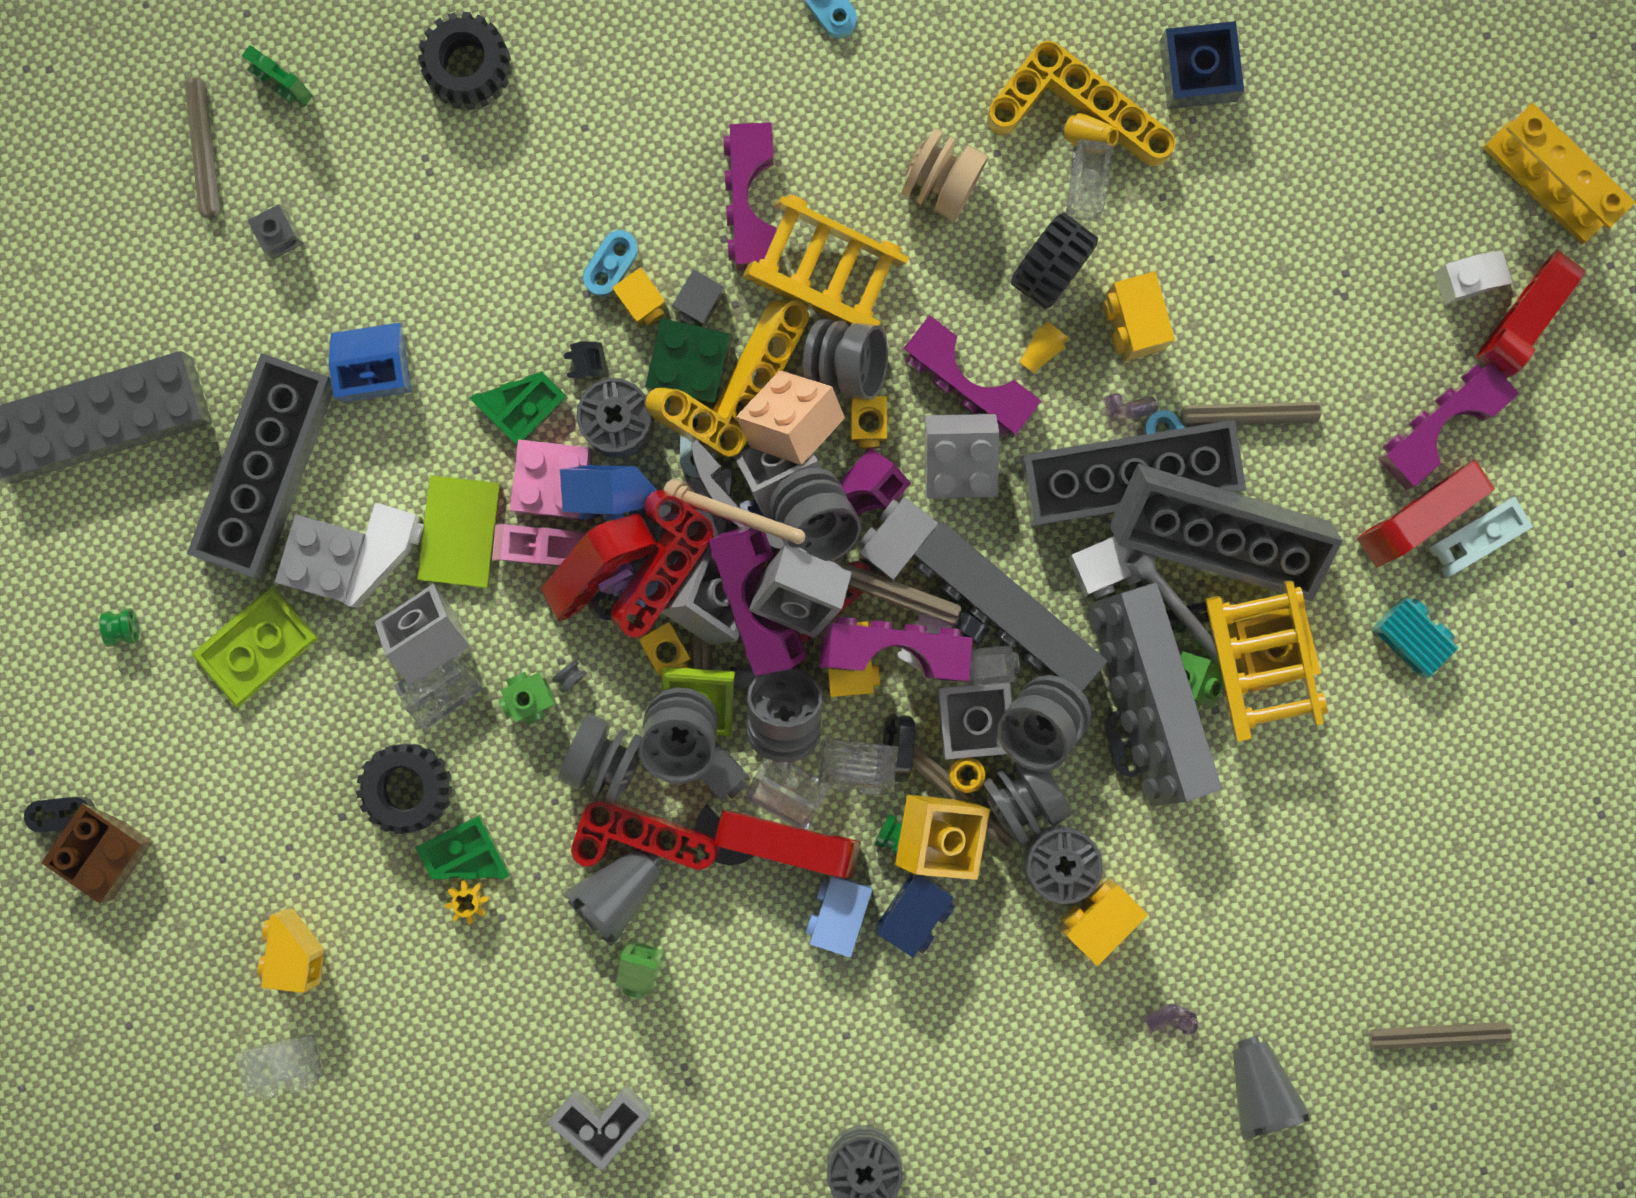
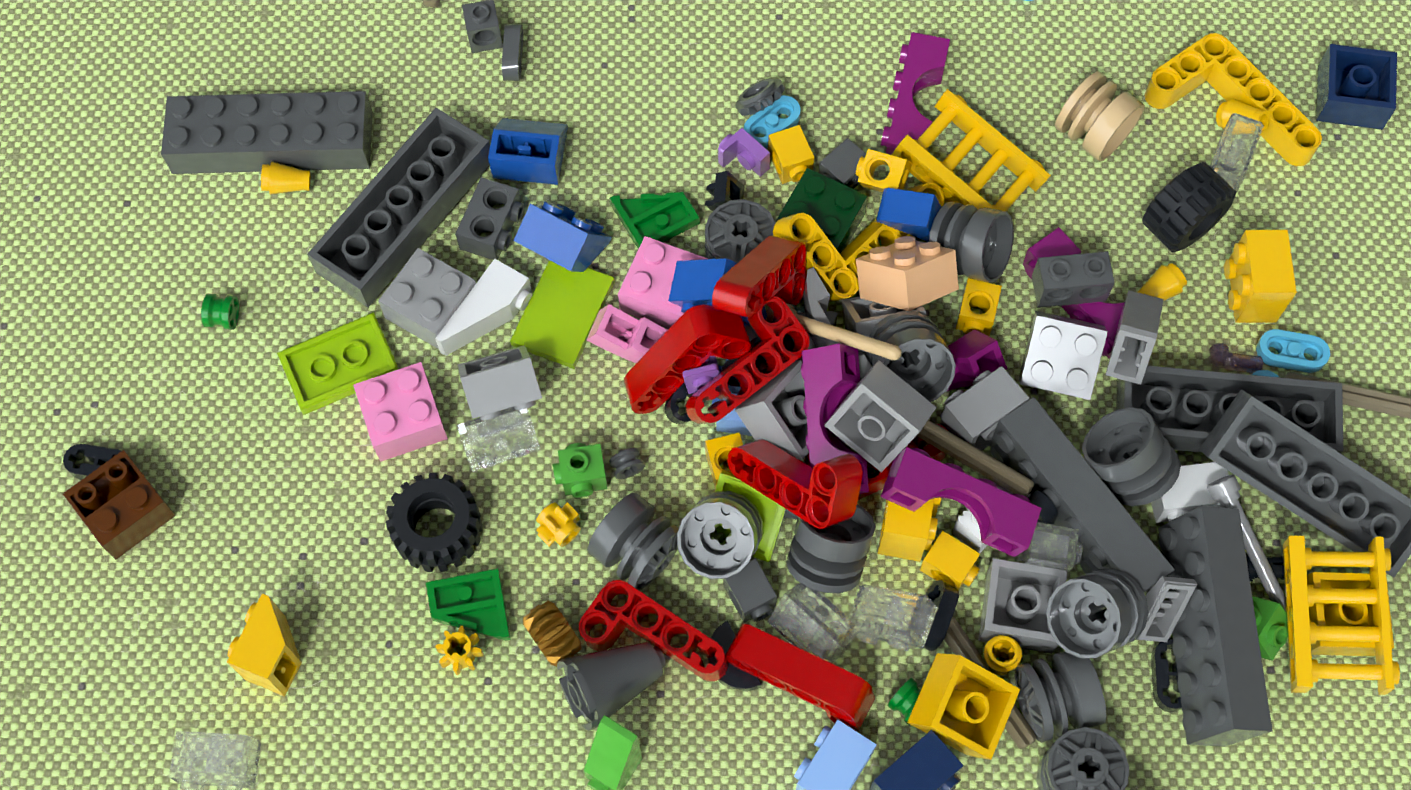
camera: 20 degrees right, 20 degrees down
none -> yellow cone [261,161,311,195]
none -> bright pink brick [353,362,448,462]
none -> dark grey brick [455,177,524,260]
none -> dark grey beam [502,24,524,81]
none -> slope [513,201,612,272]
none -> pearl gold gear [523,601,581,667]
none -> yellow gear [536,502,581,547]
none -> red beam [712,235,807,318]
none -> medium lavender bracket [718,128,770,177]
none -> red beam [727,439,863,529]
none -> dark grey gear [735,78,785,116]
none -> yellow brick [856,149,912,192]
none -> blue slope [876,188,942,242]
none -> yellow brick [920,530,981,591]
none -> dark grey brick [1032,251,1115,308]
none -> dark grey wheel [1082,407,1181,507]
none -> light grey slope [1106,290,1164,385]
none -> light grey slope [1136,576,1197,642]
none -> medium azure plate [1256,329,1330,373]

